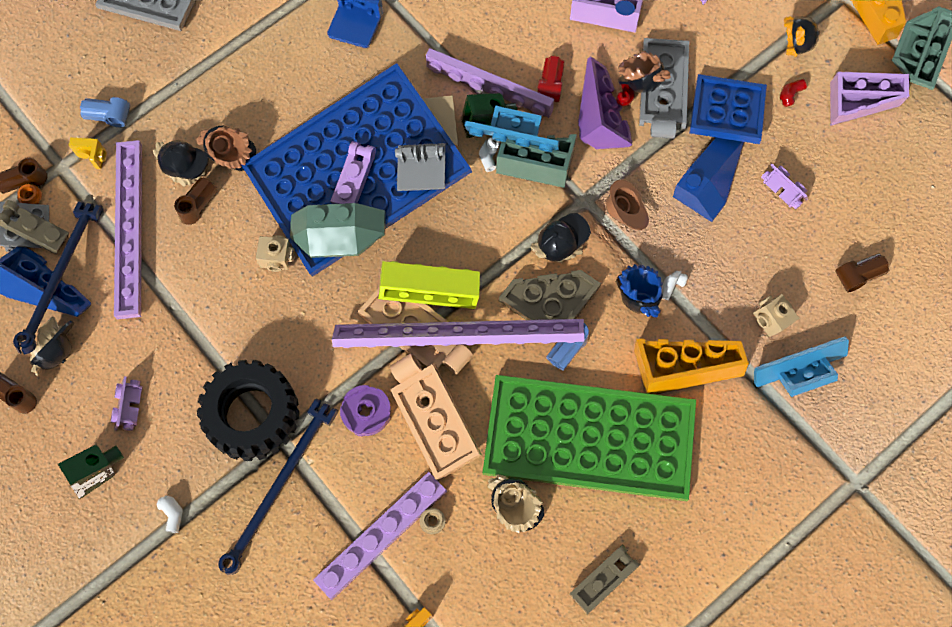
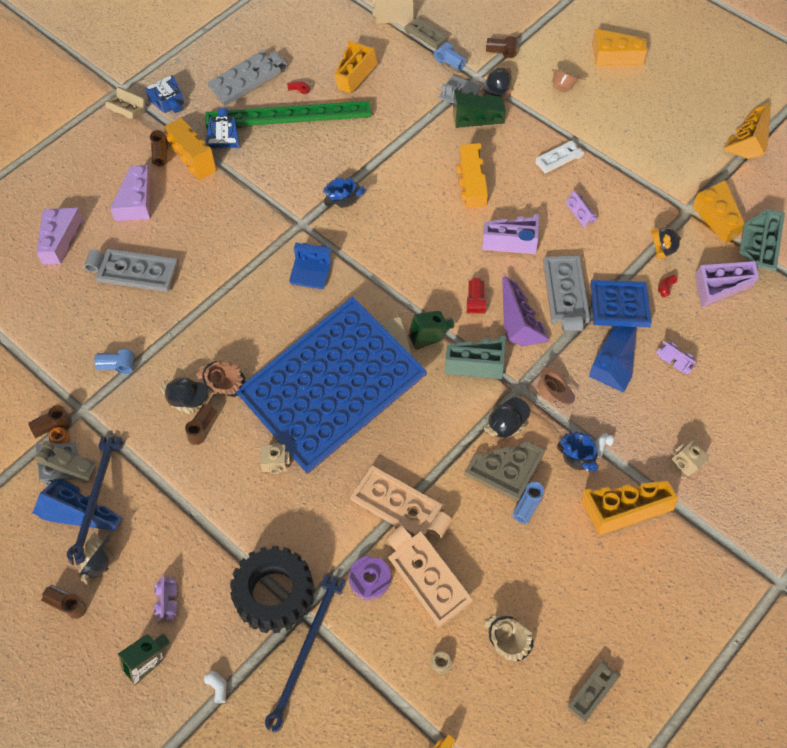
camera: 10 degrees left, 10 degrees down
yellow bracket [69,137,107,169] -> none
lavender plate [114,140,142,319] -> none
sand green wedge [290,203,386,258] -> none
lavender plate [313,472,447,600] -> none
lavender plate [331,141,376,204] -> none
lavender plate [332,319,584,348] -> none
neon yellow brick [378,261,480,309] -> none
light grey hinge [395,143,446,191] -> none
lavender plate [426,48,554,118] -> none
dark azure bracket [465,106,560,152] -> none
white arm [479,137,500,172] -> none
bright green plate [482,375,696,501] -> none
red arm [616,84,635,106] -> none
nougat hair [618,51,671,93] -> none
dark azure bracket [754,336,849,397] -> none
reddish brown piece [835,253,890,293] -> none

